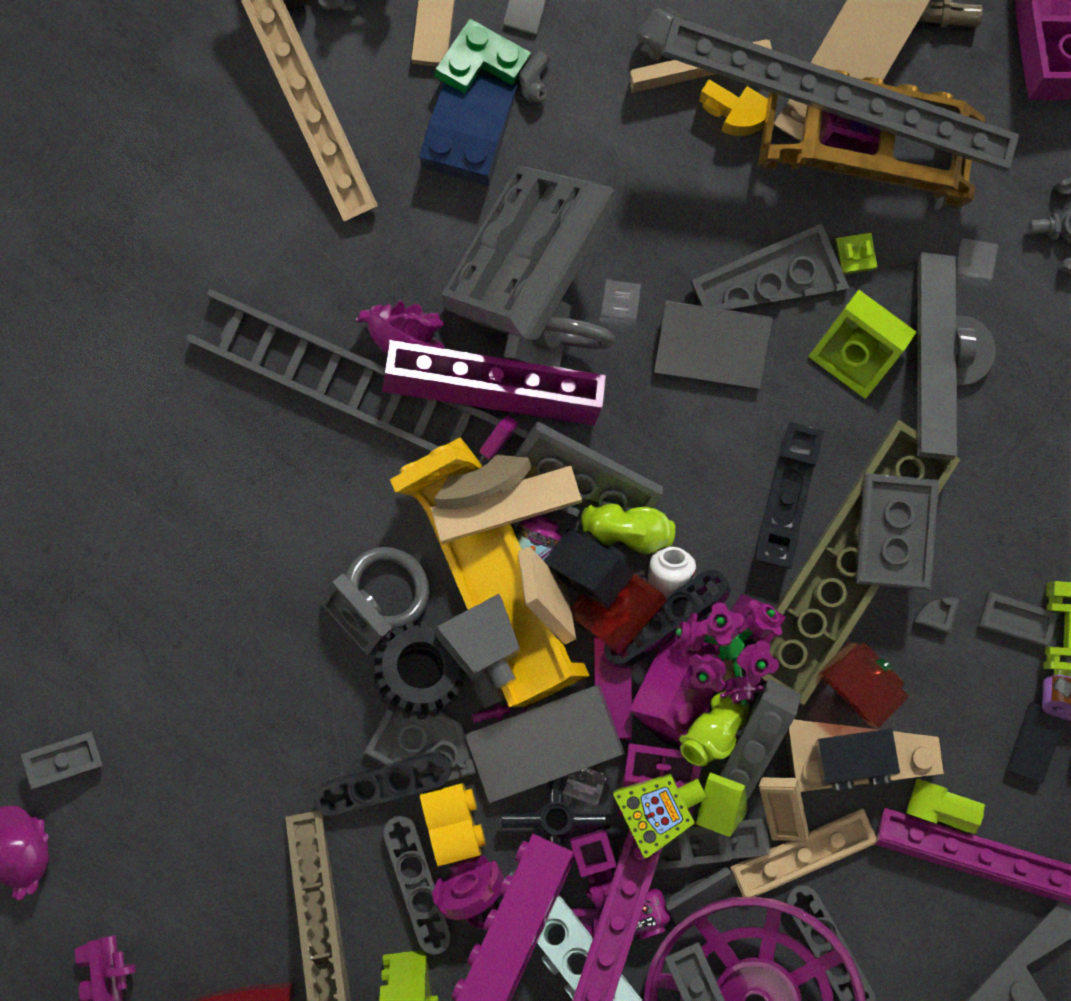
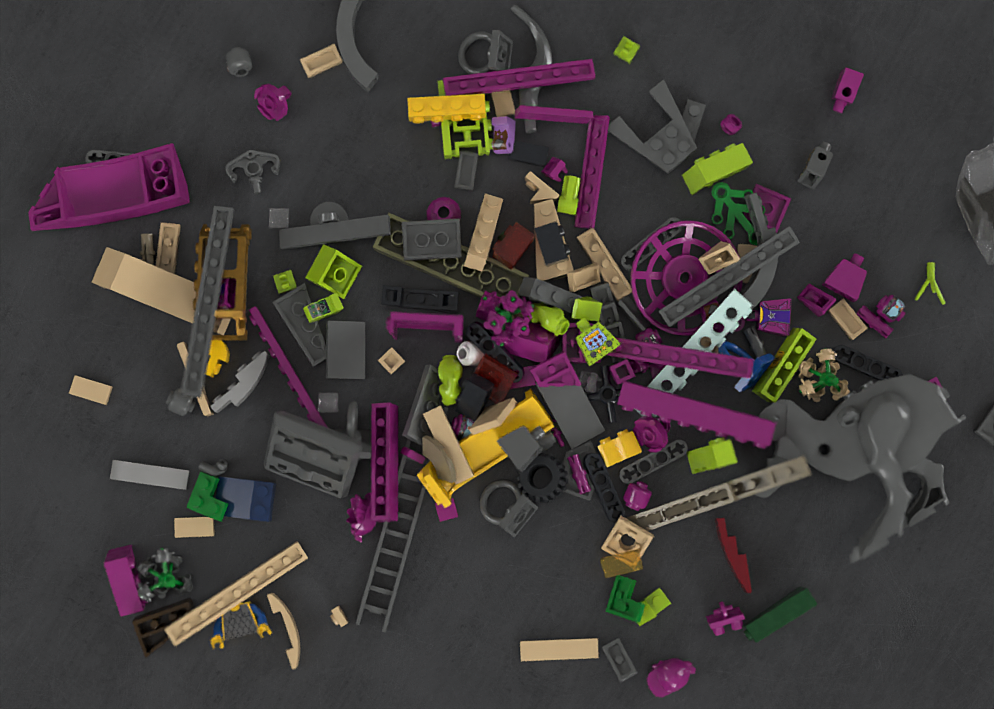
camera: 105 degrees left, 0 degrees up
dark grey tile [913,597,960,634] -> none
none -> tan tile [156,223,181,274]
none -> light grey slope [210,351,270,413]
none -> torso [211,601,272,649]
none -> magenta plate [249,306,328,428]
none -> tan slope [267,593,300,669]
none -> lime leg [303,293,343,323]
none -> tan plate [331,606,349,627]
none -> tan plate [378,348,405,375]
none -> magenta panel [387,312,464,343]
none -> magenta piece [427,197,461,220]
none -> magenta tile [435,498,458,522]
none -> tan brick [464,194,503,271]
none -> tan tile [520,638,599,661]
none -> tan slope [525,171,560,204]
none -> magenta wing [530,351,582,387]
none -> magenta tile [541,157,568,182]
none -> magenta pin [567,454,592,495]
none -> clear yellow tile [600,549,643,578]
none -> tan piece [601,515,654,568]
none -> green plate [605,575,646,623]
none -> magenta head [623,481,652,511]
none -> lime slope [638,587,671,626]

